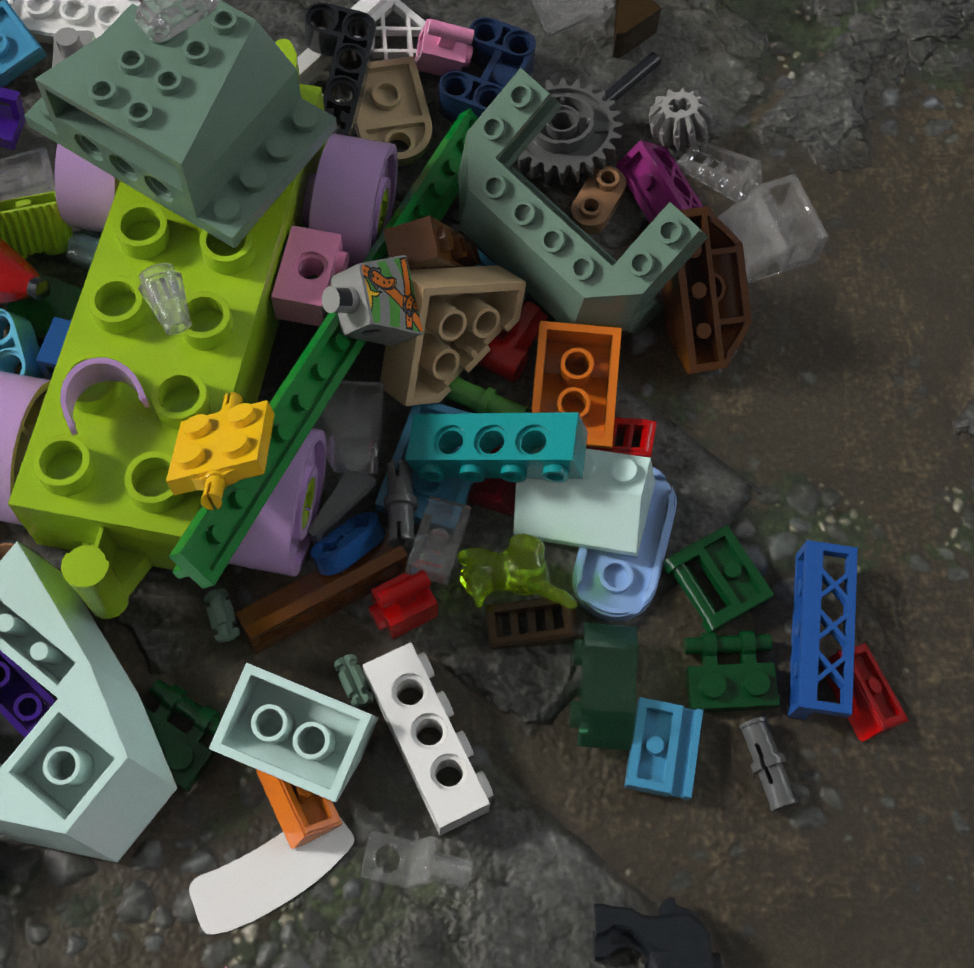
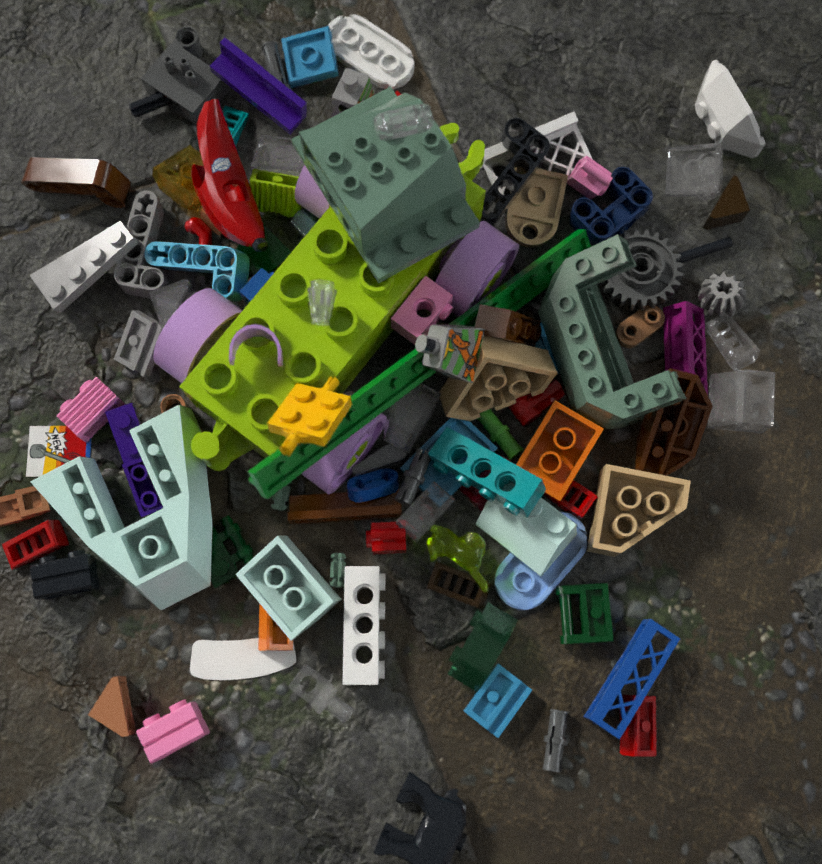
camera: 30 degrees right, 10 degrees up
dark green plate [683,630,780,713] -> none
none -> tan brick [587,464,691,557]

